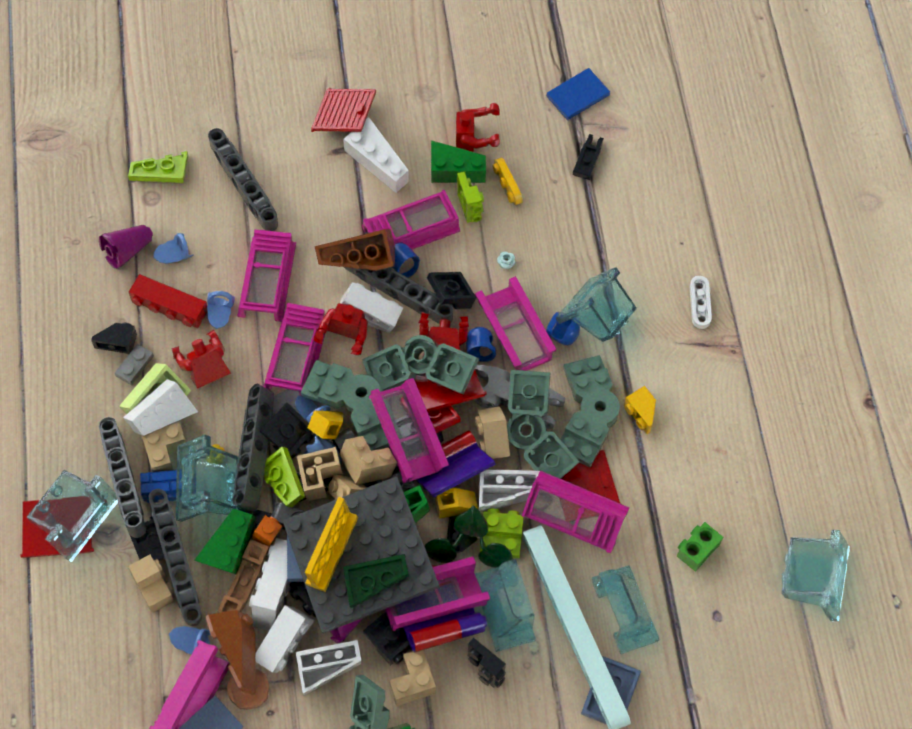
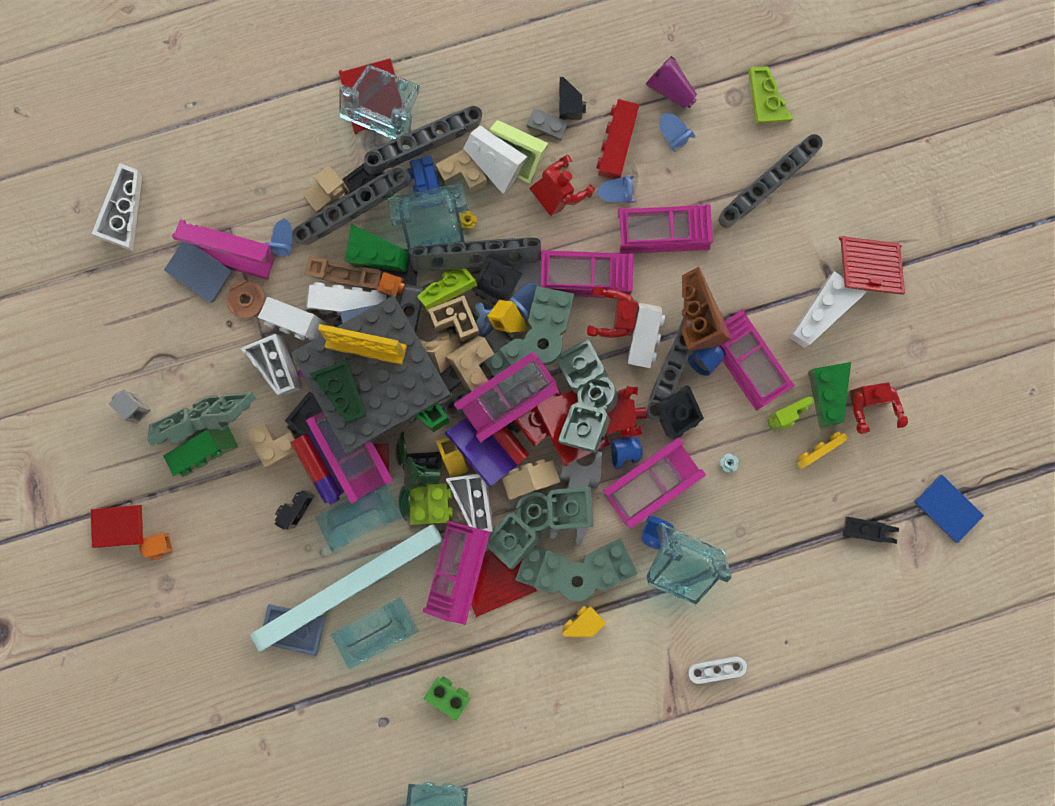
camera: 80 degrees right, 20 degrees up
dark orange wedge [205,610,256,695] -> none

